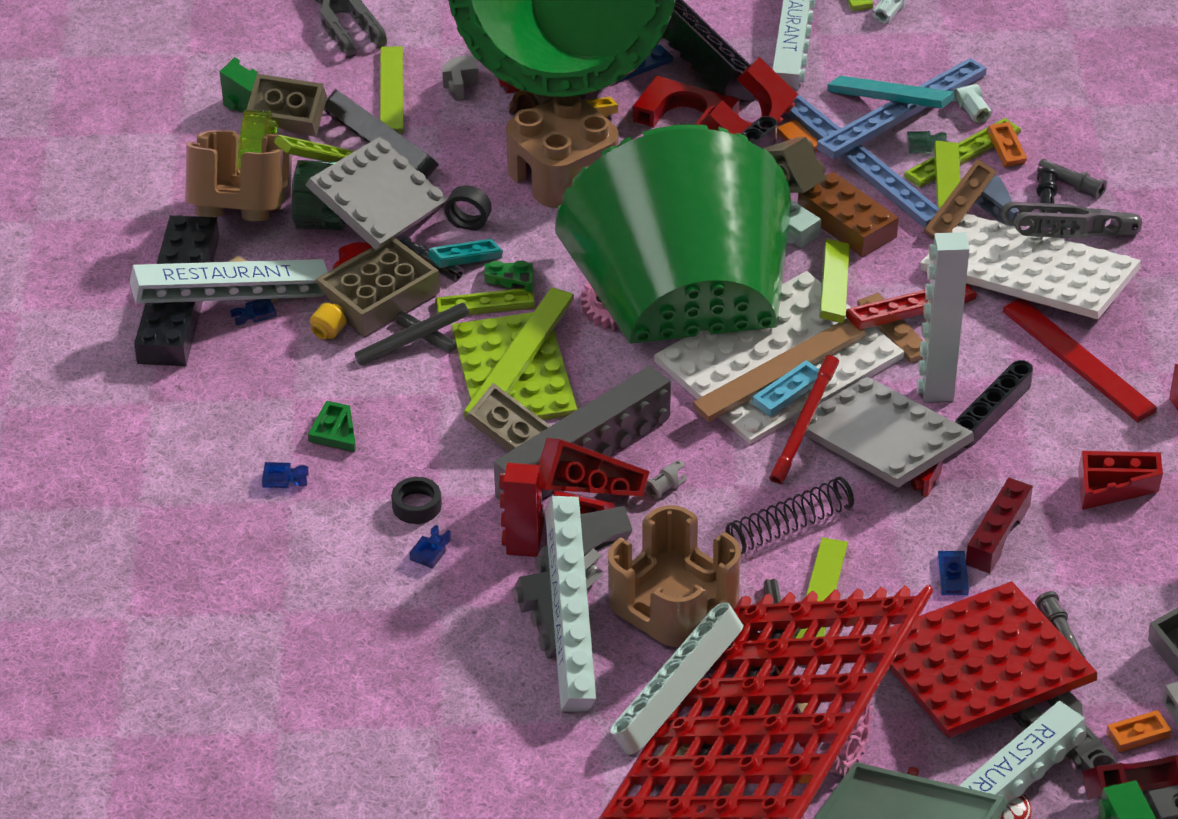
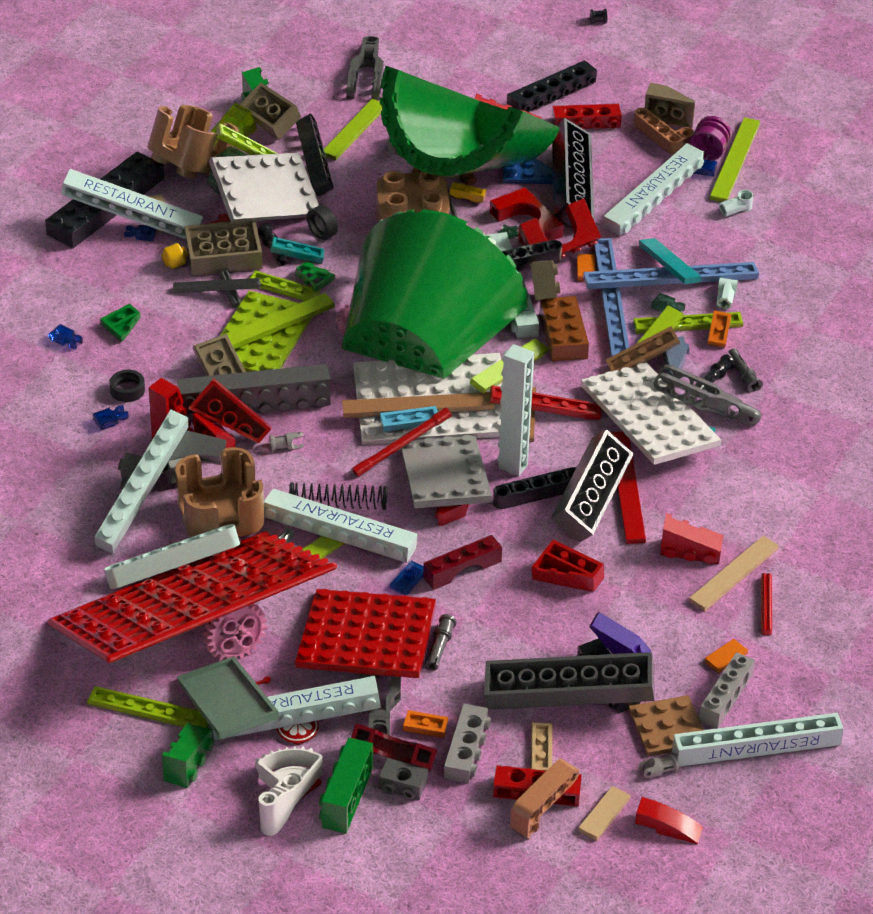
camera: 30 degrees right, 0 degrees up
none -> light aqua brick [264,489,417,563]
none -> dark grey brick [551,429,634,542]

